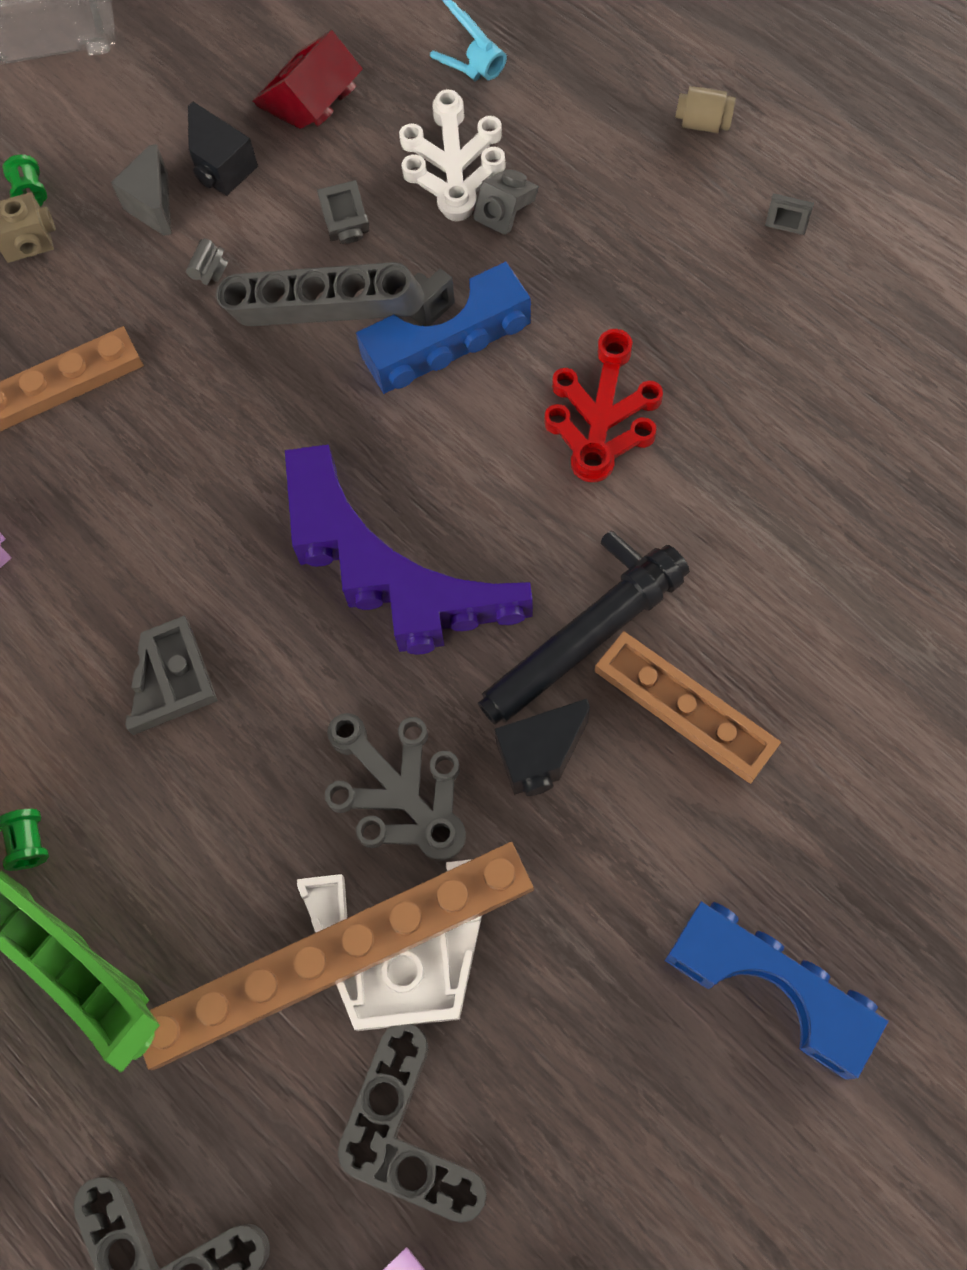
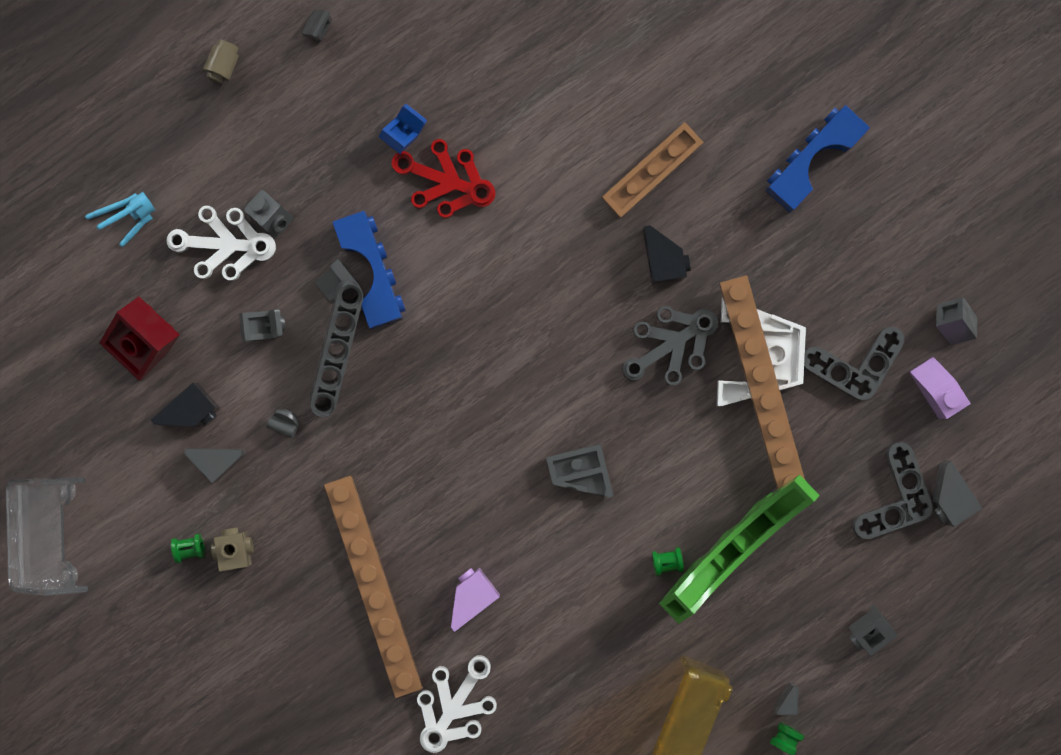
camera: 95 degrees left, 20 degrees up
dark purple arch [285,444,533,655] -> none
black cylinder [478,531,690,725] -> none
none -> blue bracket [378,104,427,154]

